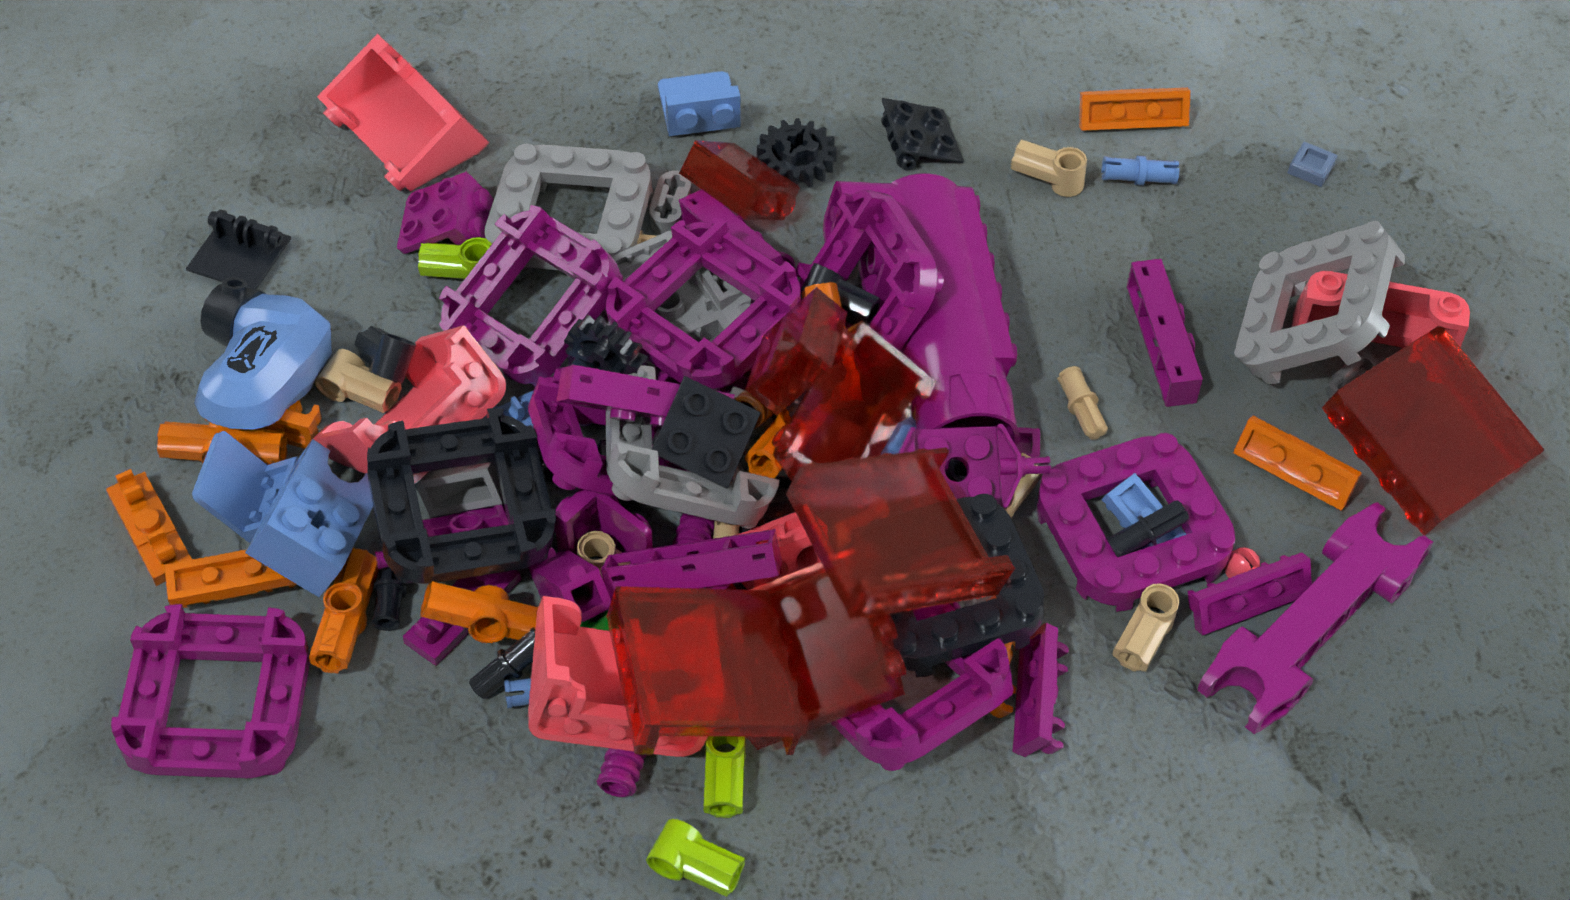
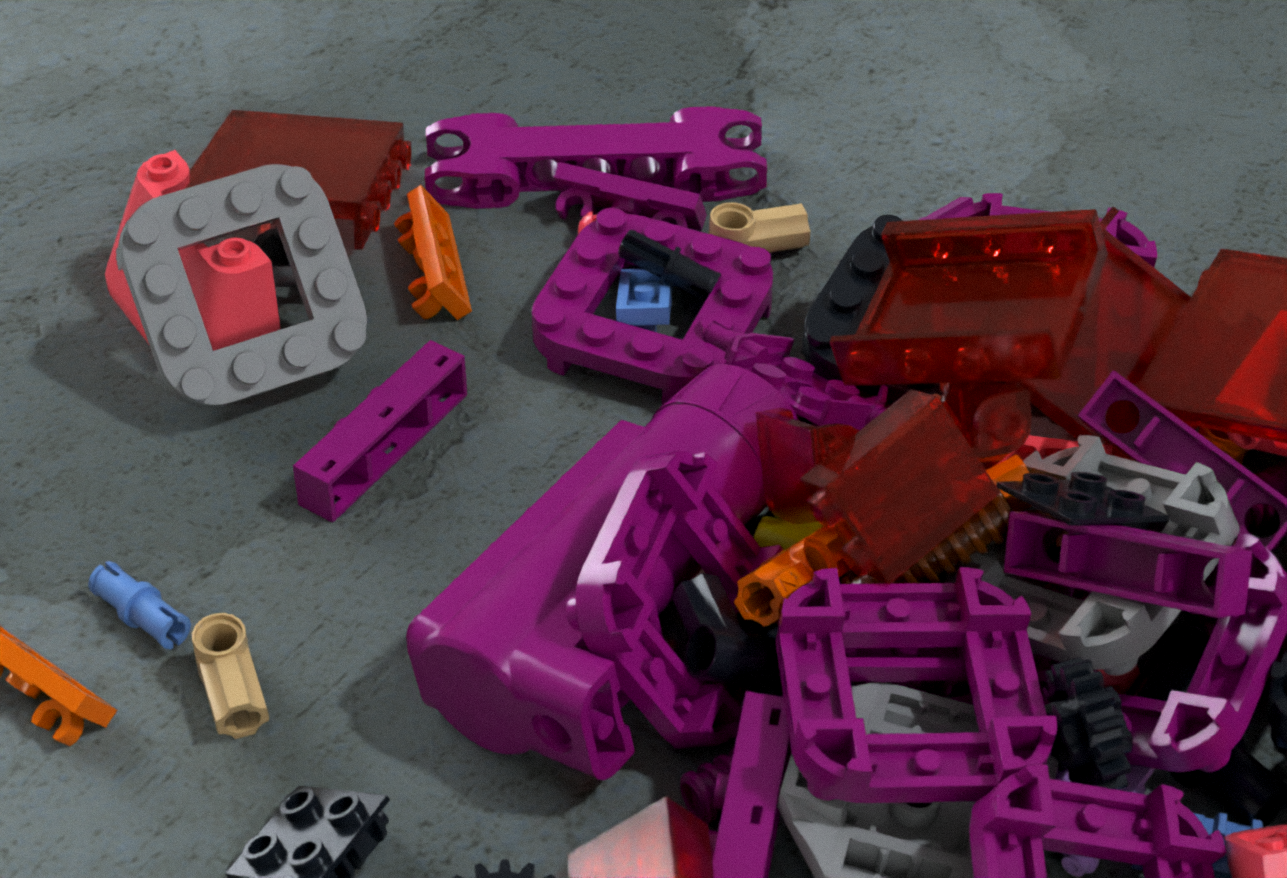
camera: 135 degrees left, 10 degrees down
tan axle [1057,366,1108,440] -> none

